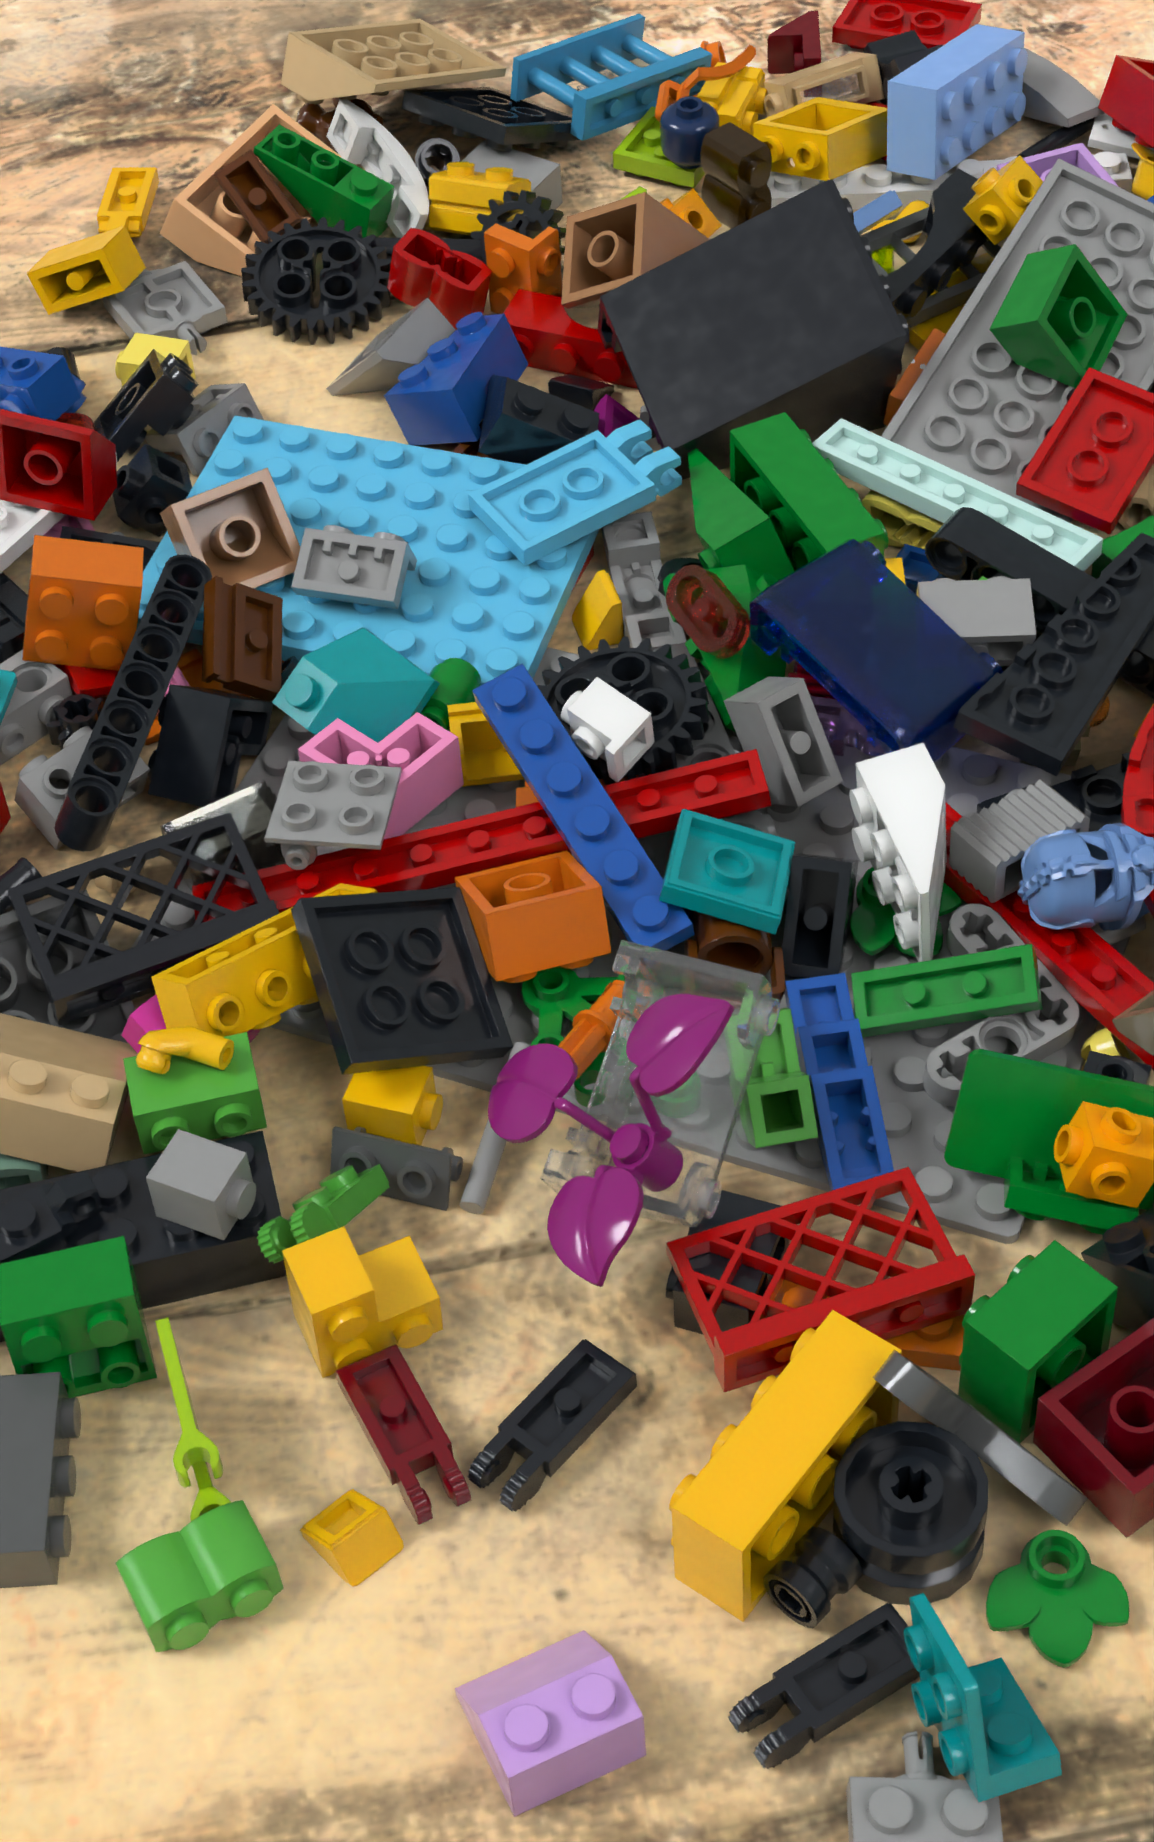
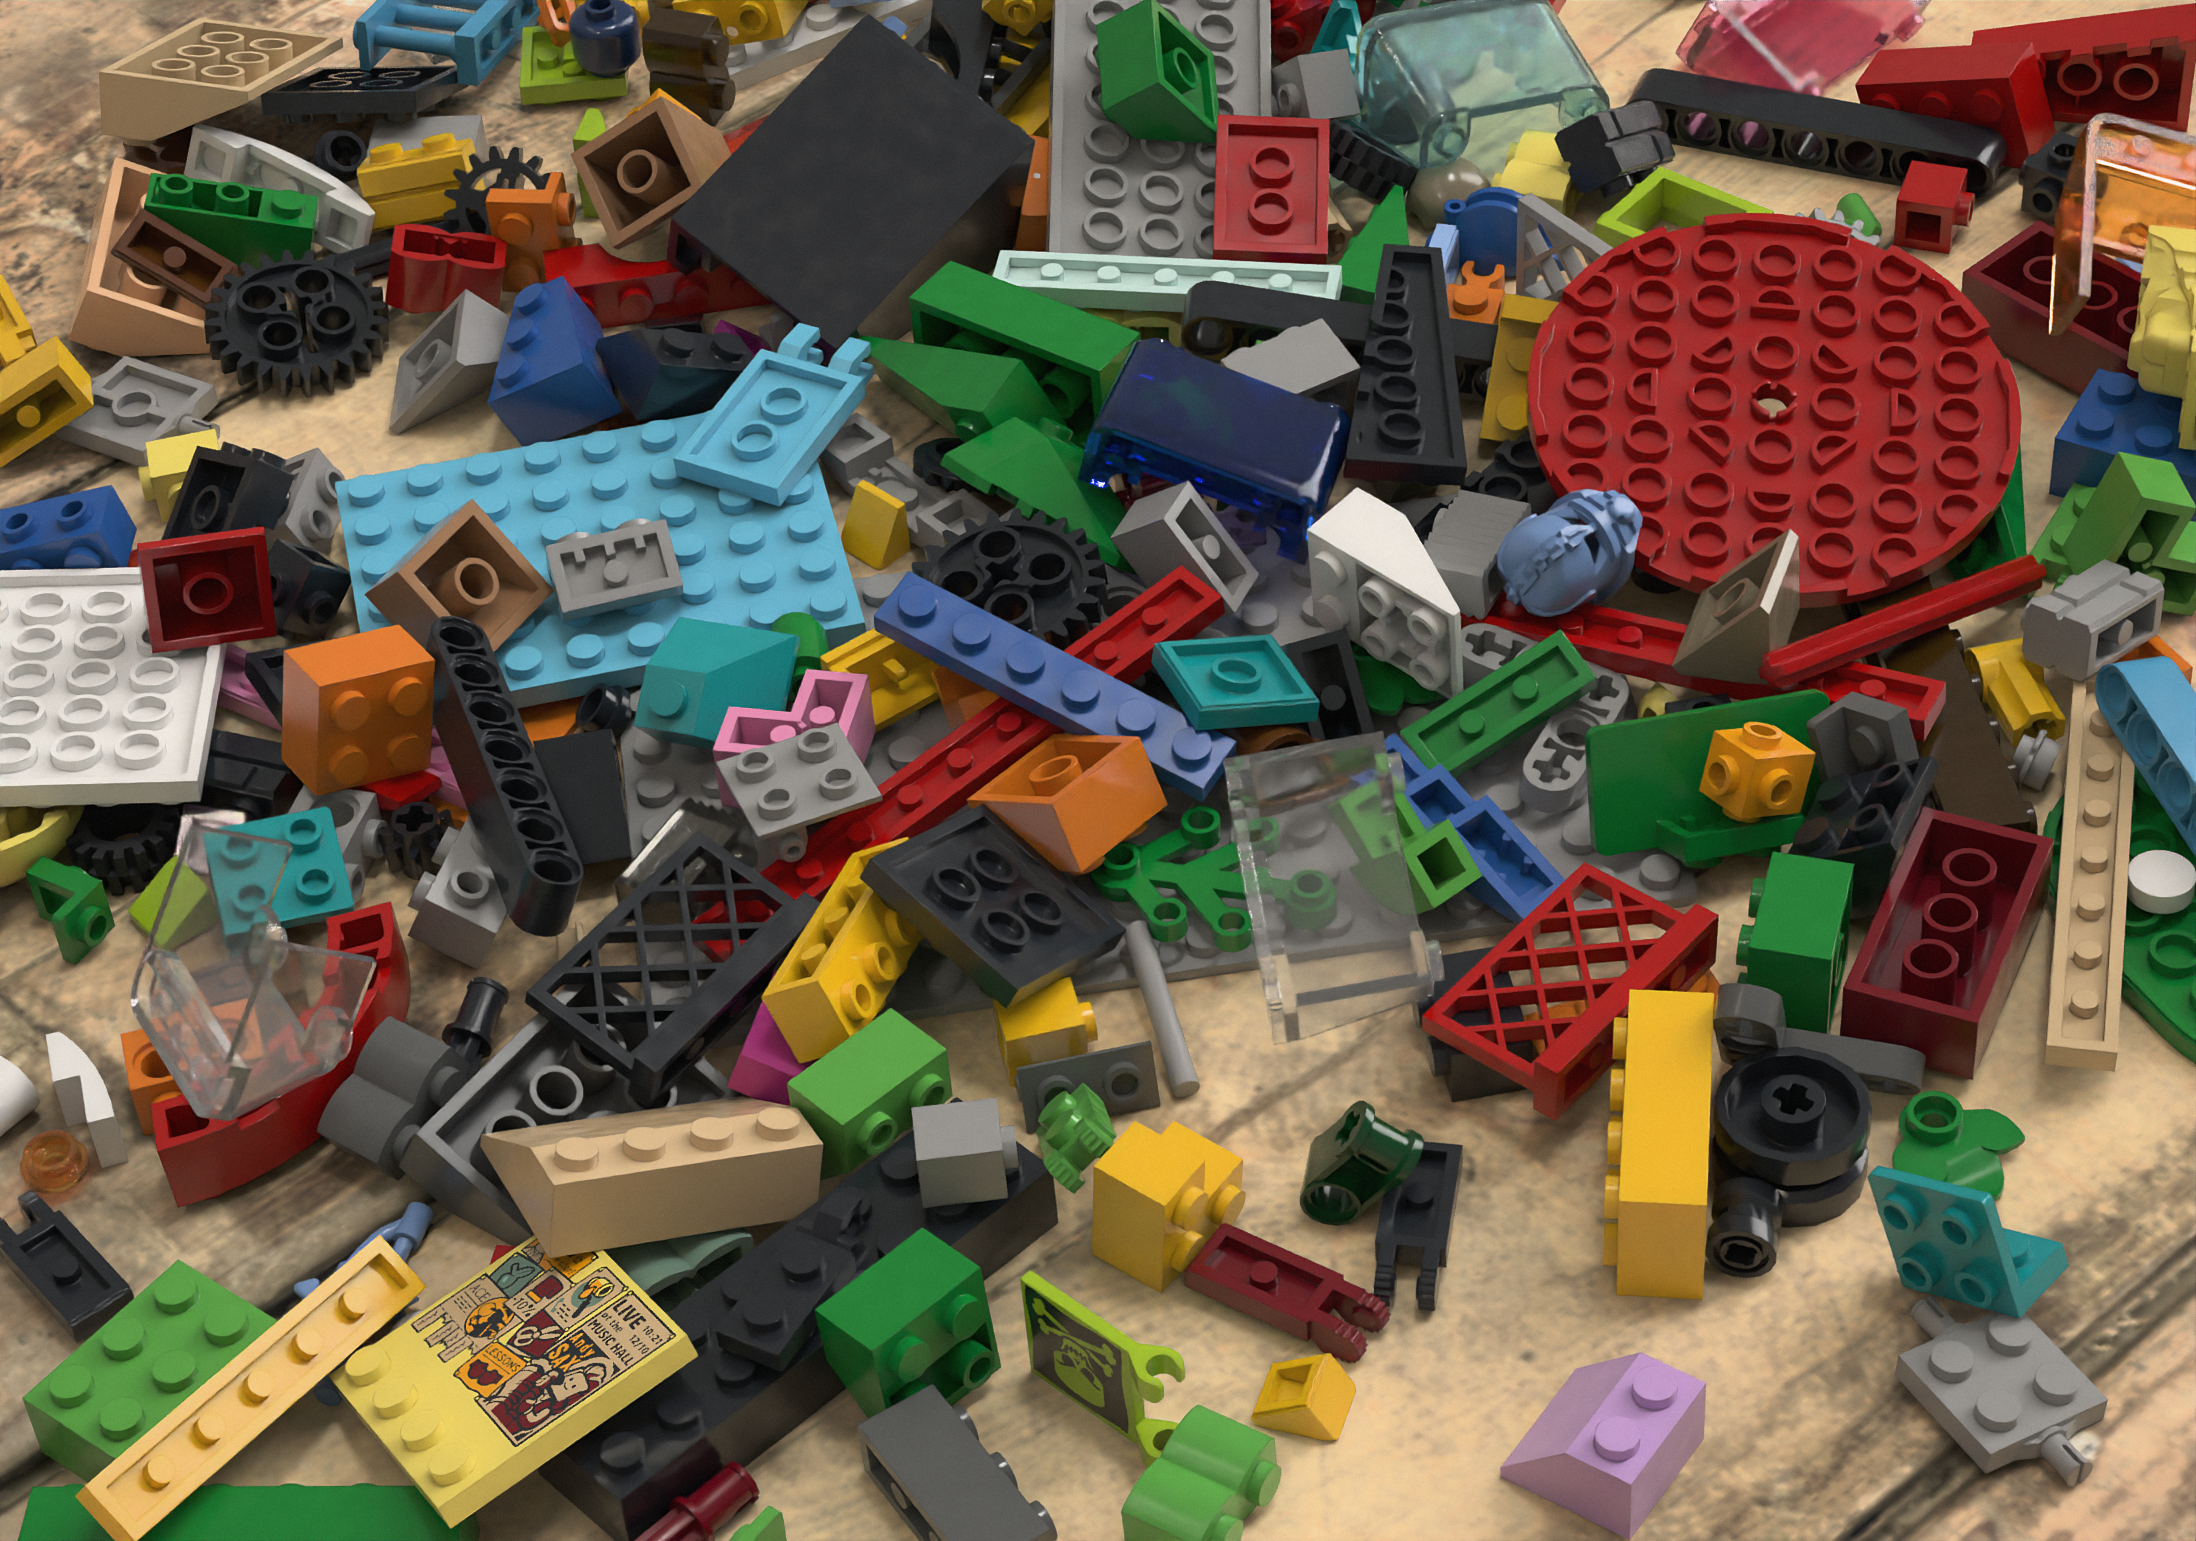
camera: 30 degrees left, 5 degrees down
yellow arm [136,1026,234,1075] -> none
reddish brown plate [202,576,283,701] -> none
magenta plant [488,994,735,1287] -> none
orange axle [558,980,642,1080] -> none
white brick [561,677,655,783] -> none
clear red plate [666,565,750,658] -> none
black hinge [728,1603,920,1769] -> none
none -> dark green piece [1300,1100,1423,1226]

